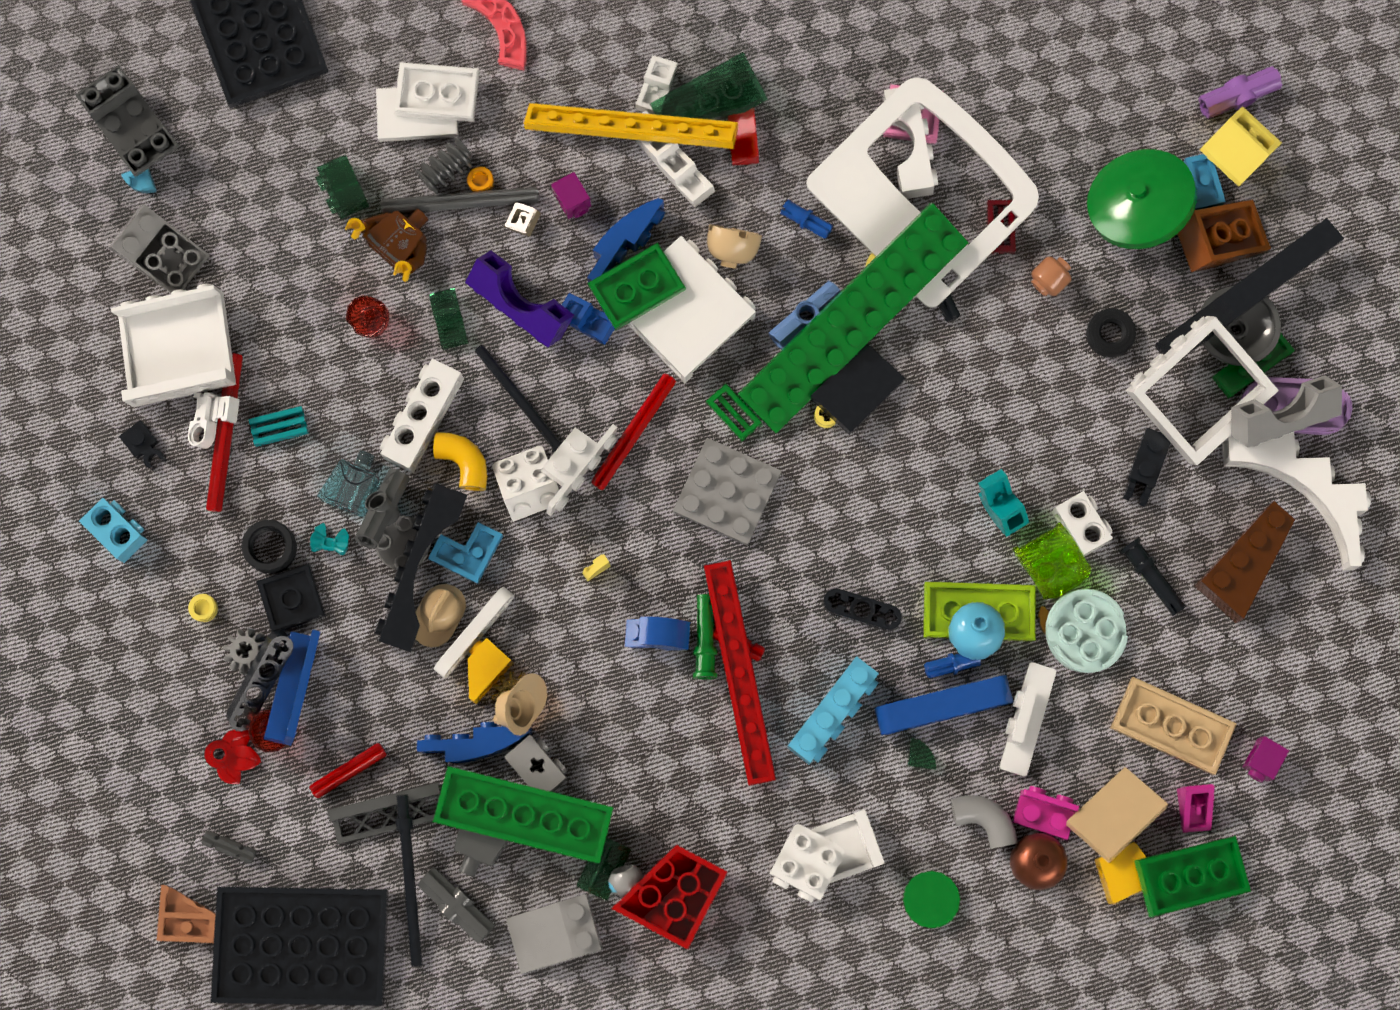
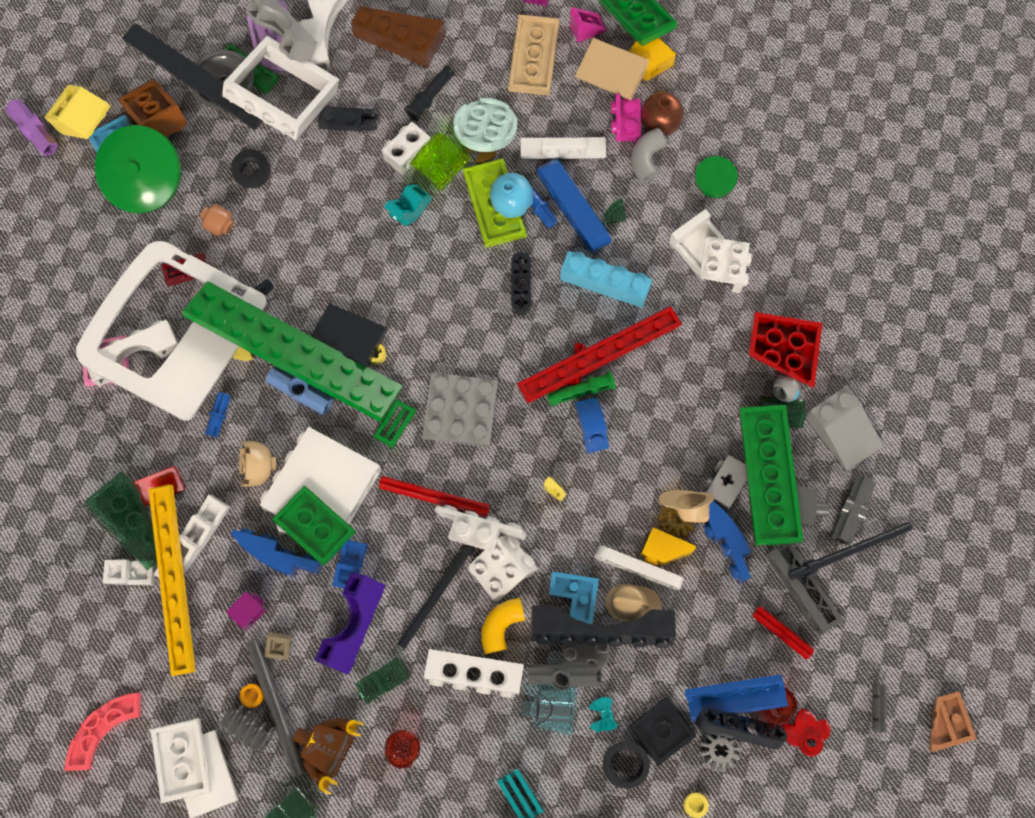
camera: 110 degrees left, 5 degrees down
black plate [210,887,389,1006] -> none

